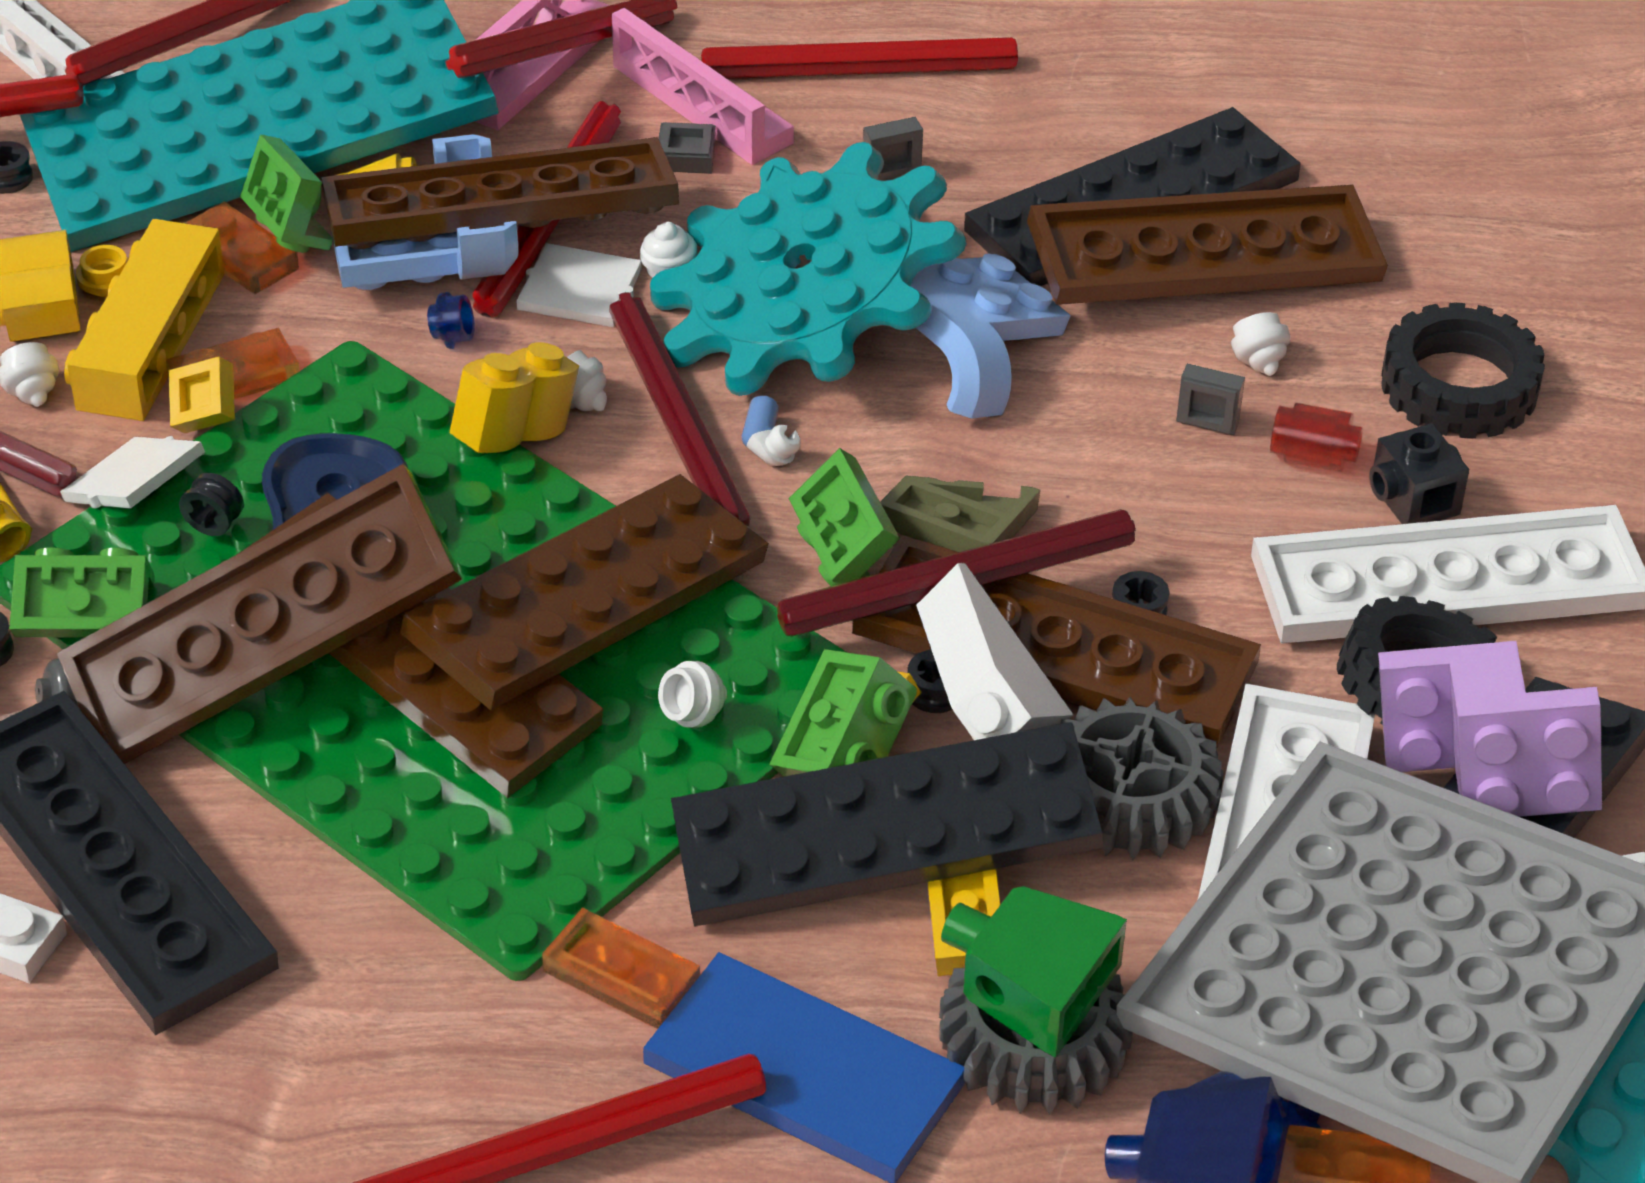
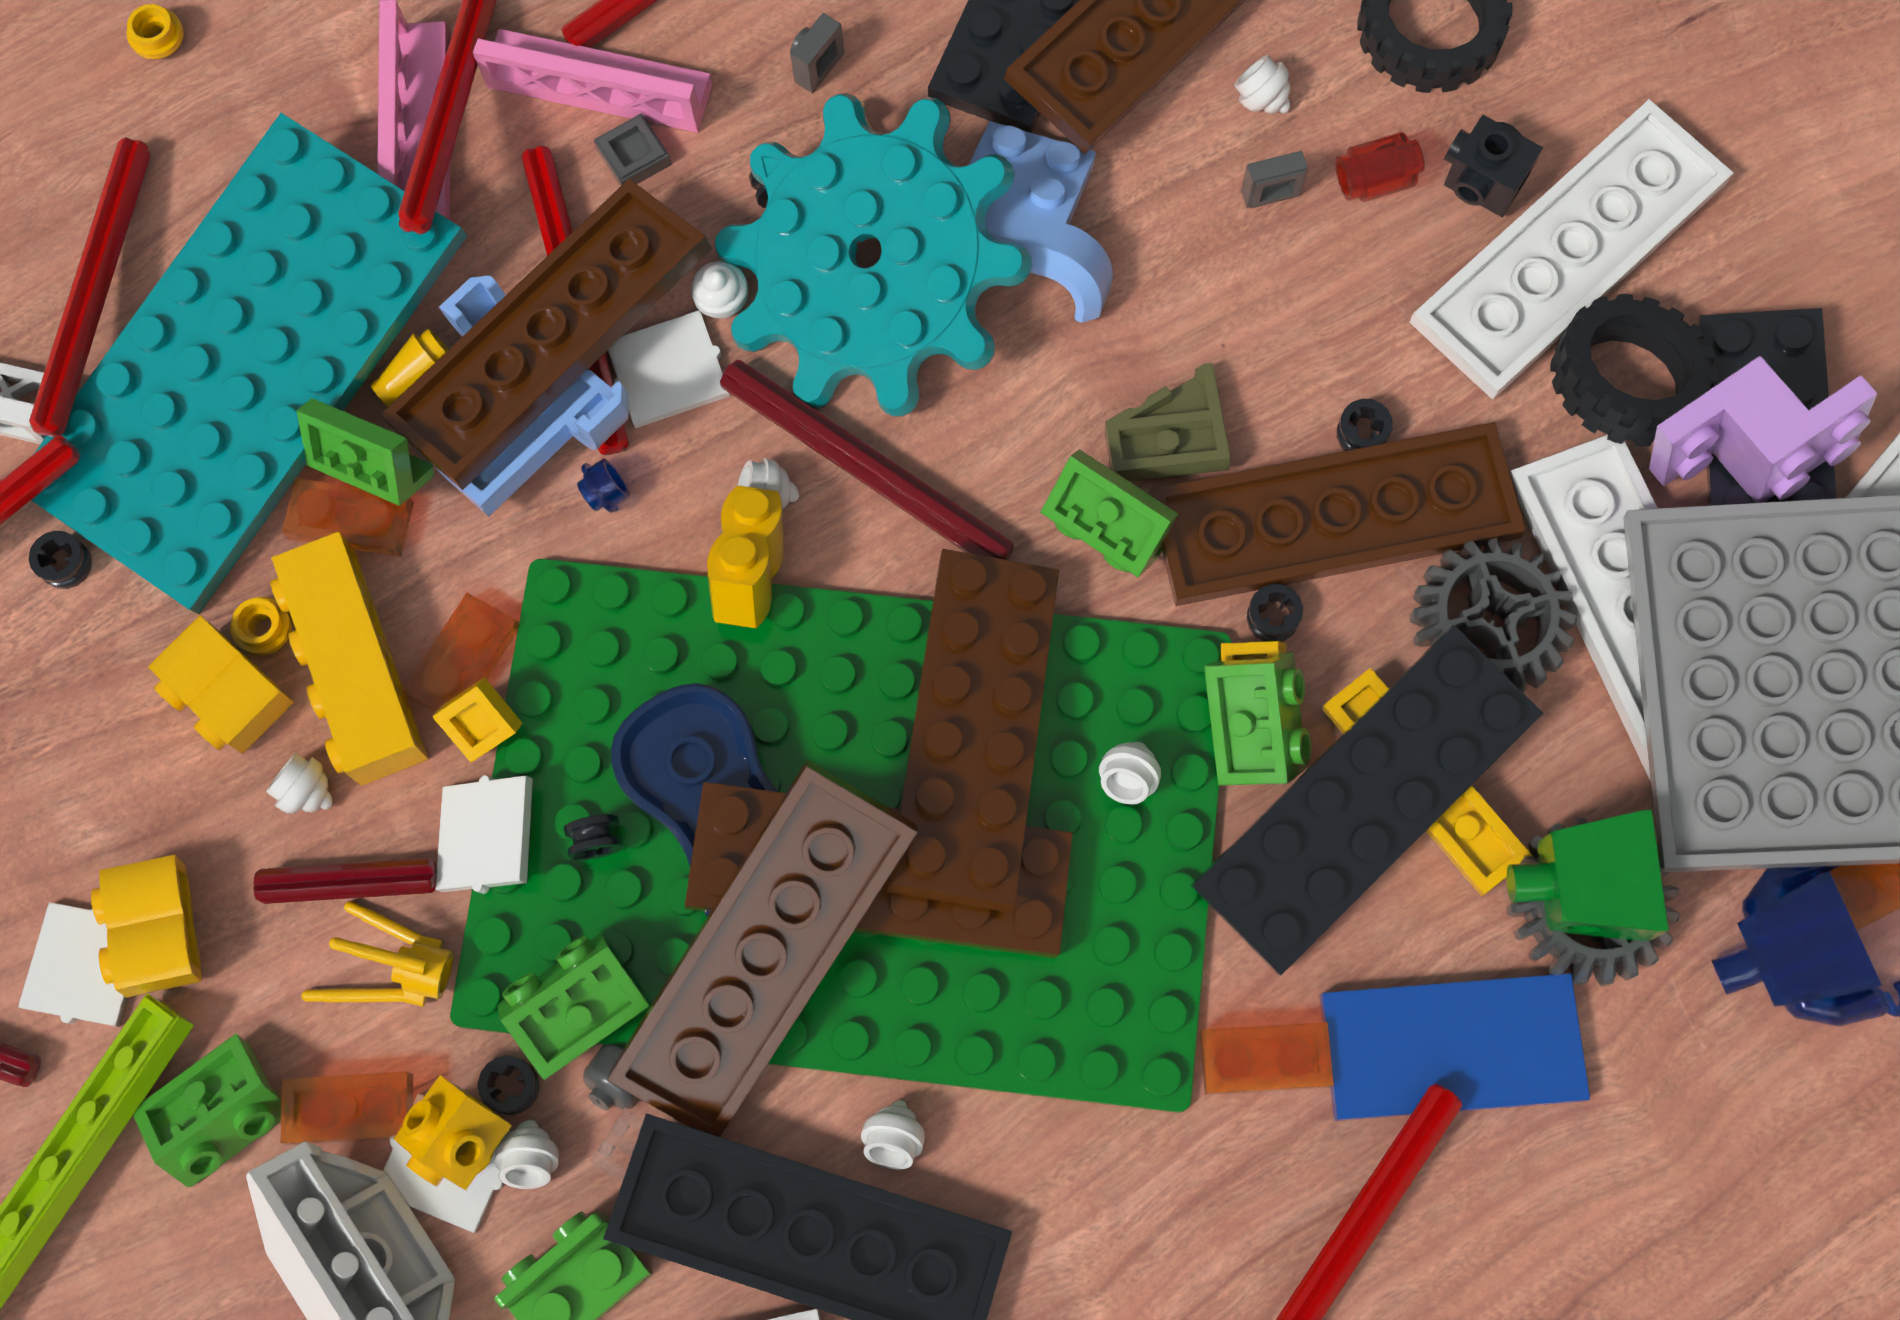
camera: 30 degrees left, 30 degrees up
arm [741,396,801,466] -> none
dark red axle [777,509,1136,637] -> none
white slope [916,563,1073,740] -> none
none -> white plate [861,1100,925,1170]

